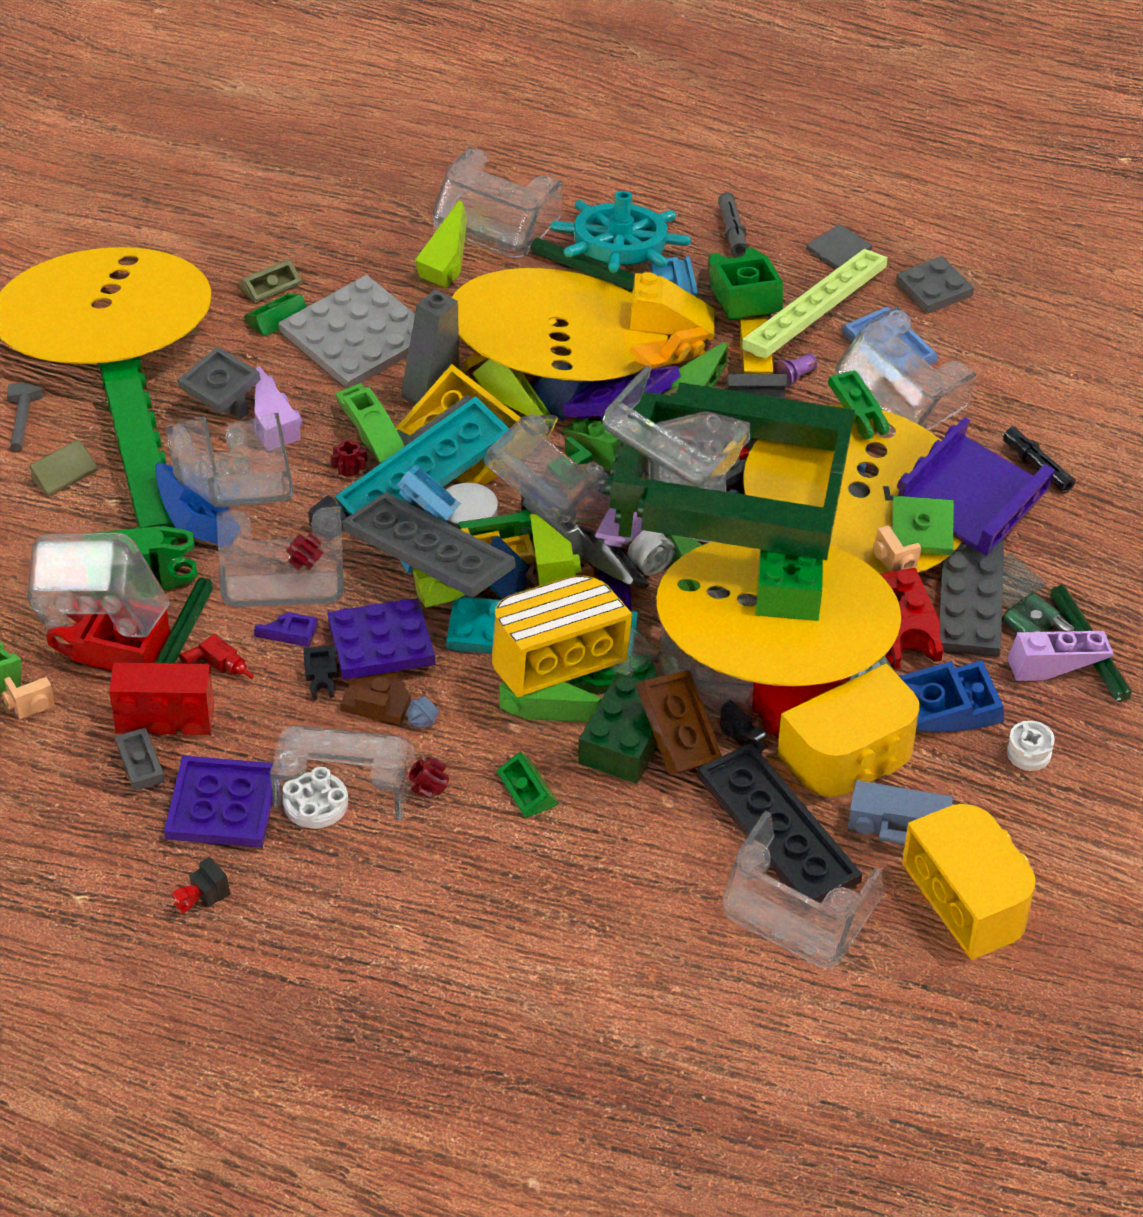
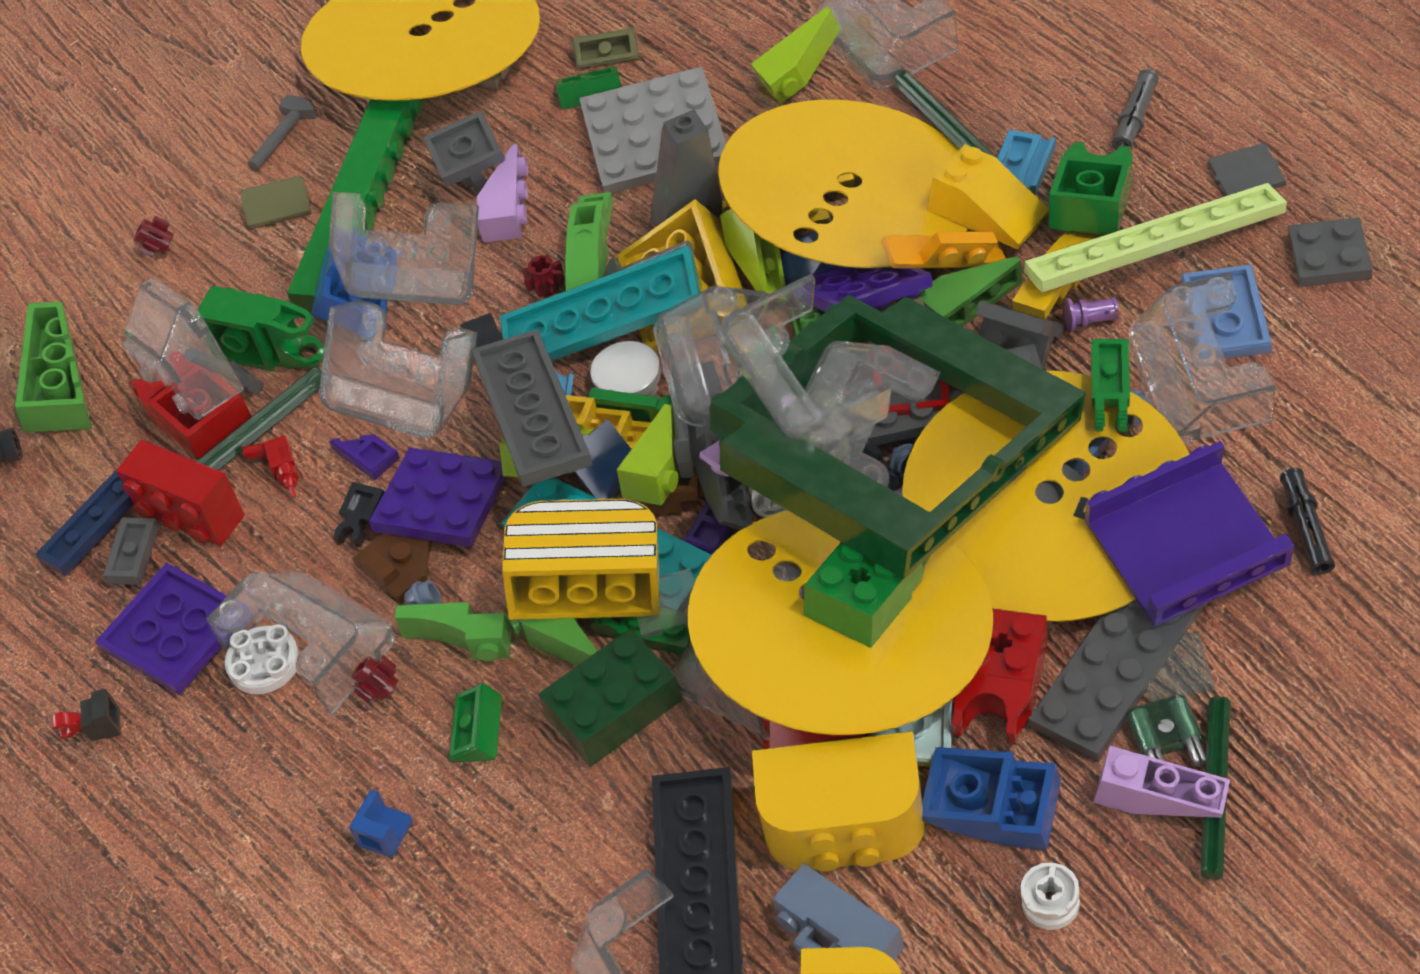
camera: 40 degrees right, 5 degrees up
light nougat bracket [2,677,55,720] -> none
dark red gear [285,533,323,571] -> none
dark azure plate [397,464,461,522] -> none
teal piece [550,191,691,273] -> none
reddish brown plate [635,670,722,776] -> none
black plate [720,700,767,752] -> none
light nougat bracket [873,525,922,572] -> none
bright green plate [892,496,954,555] -> none
none -> dark blue plate [36,469,134,576]
none -> blue panel [349,790,413,858]
none -> bright green slope [395,602,512,661]

